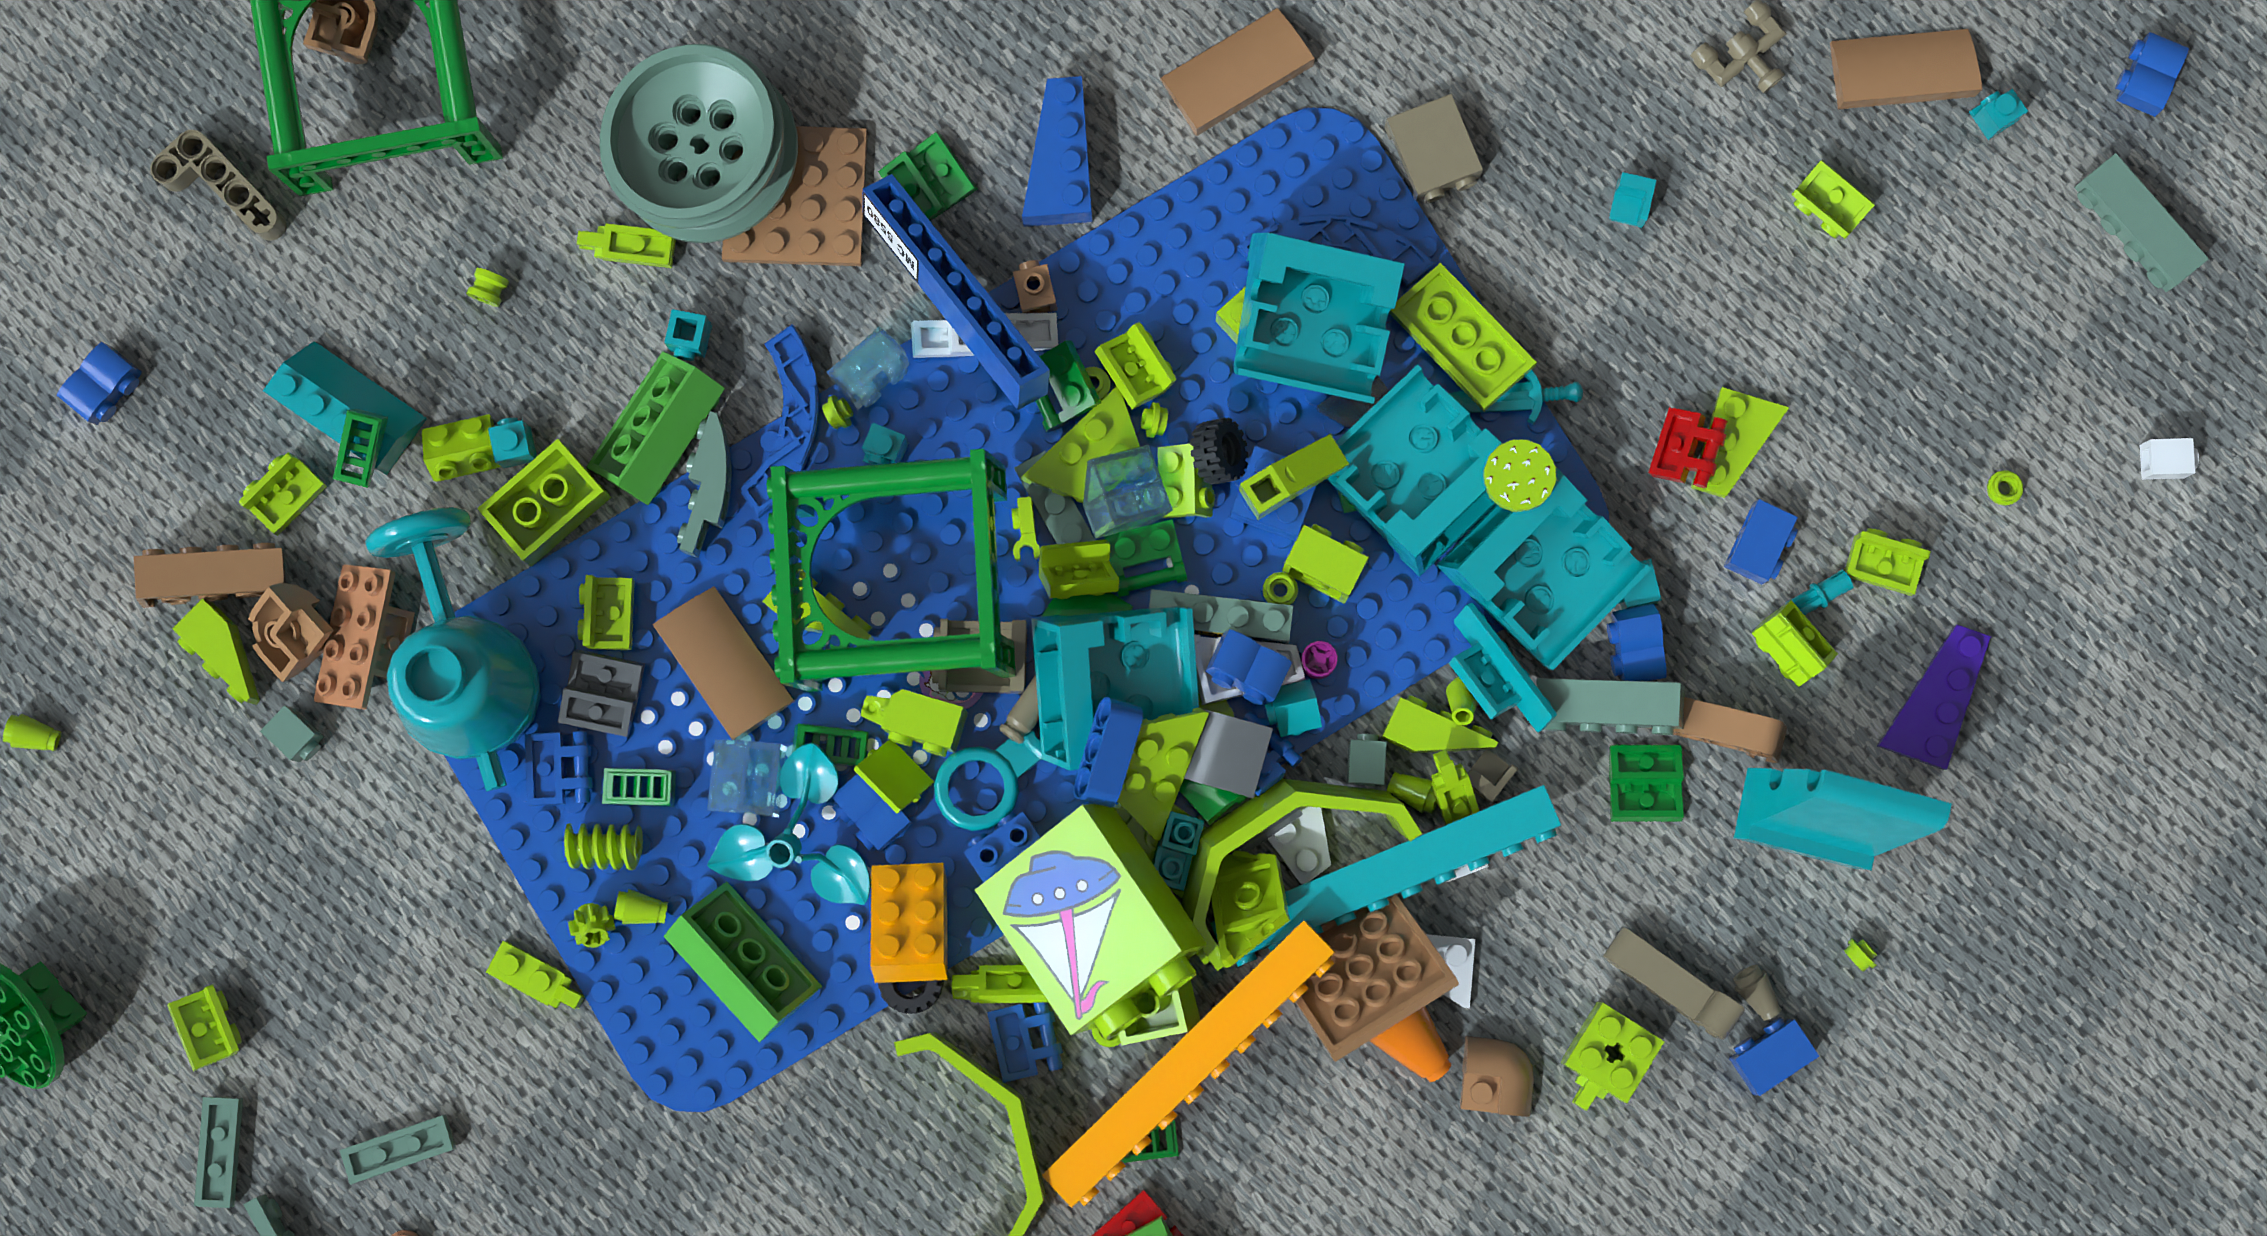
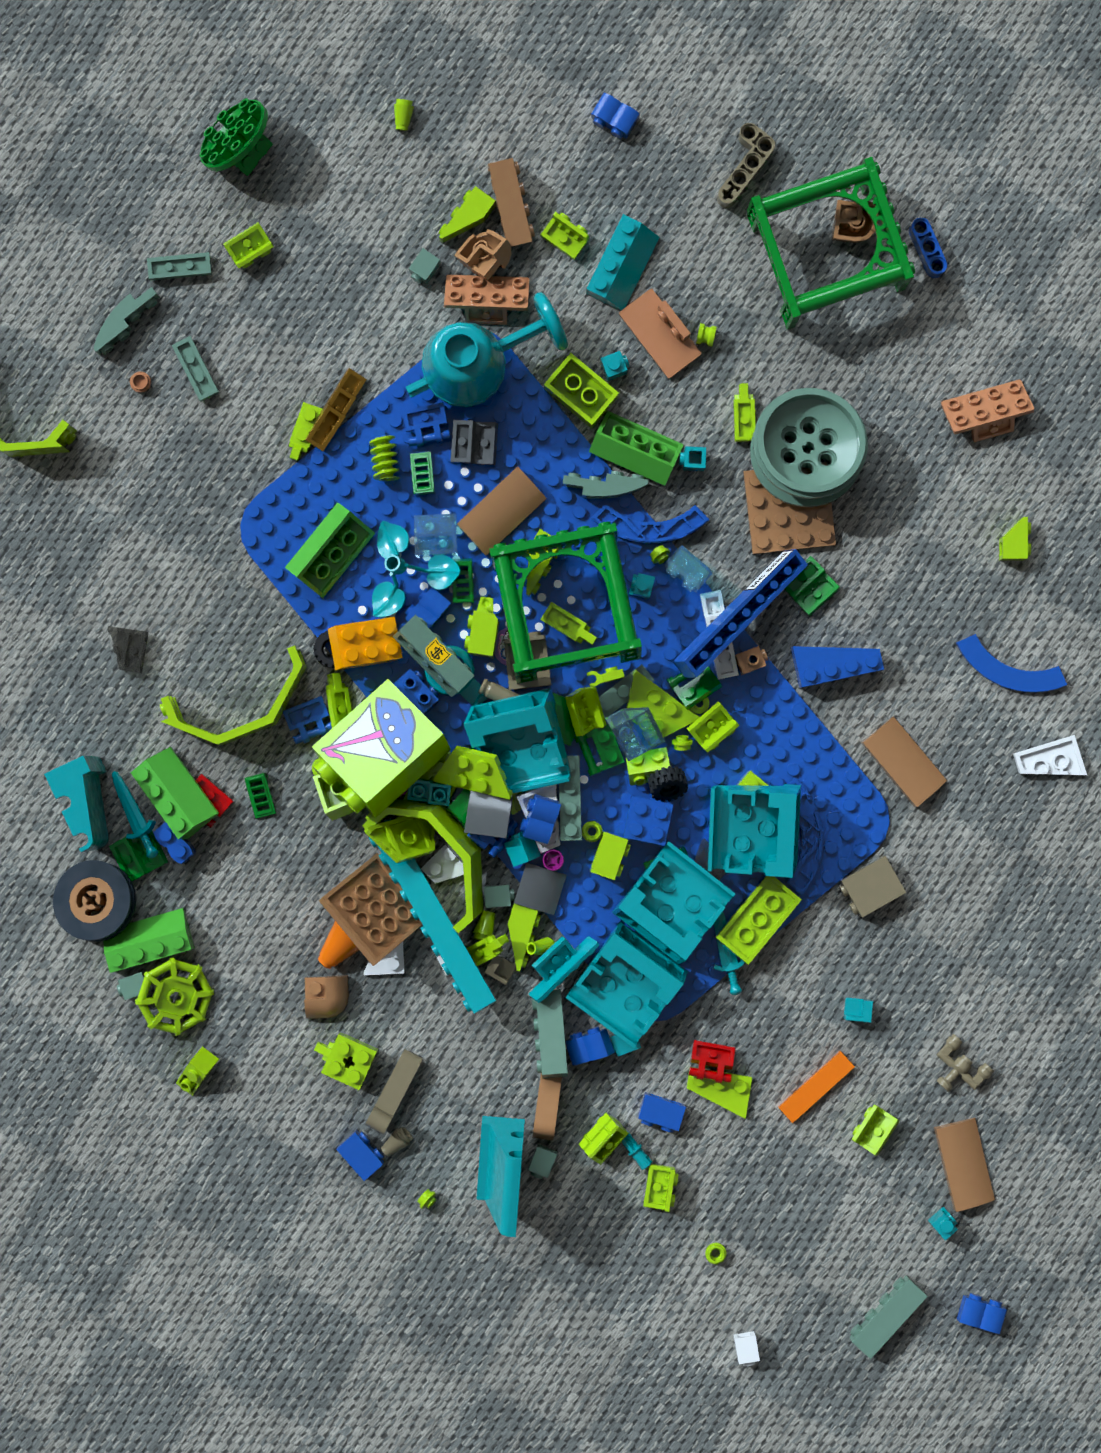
camera: 80 degrees right, 5 degrees up
green slope [333,409,388,488] -> none
lime bracket [422,414,501,482] -> none
lime gear [568,903,615,948] -> none
lime bracket [577,575,635,650] -> none
lime cone [614,889,668,924] -> none
lime piece [853,739,934,814] -> none
light orange brick [1042,921,1336,1208] -> none
blue beam [1074,697,1143,808] -> none
lime slope [1239,434,1349,520] -> none
lime tile [1483,440,1556,512] -> none
green slope [1609,745,1684,822] -> none
dark purple wing [1877,625,1991,770] -> none
none -> pearl gold slope [305,368,367,451]
none -> sand green brick [392,614,475,697]
none -> dark grey slope [514,862,567,915]
none -> sand green brick [528,1144,557,1179]
none -> lime hinge [540,602,597,645]
none -> nougat bracket [619,289,701,379]
none -> orange tile [778,1051,855,1123]

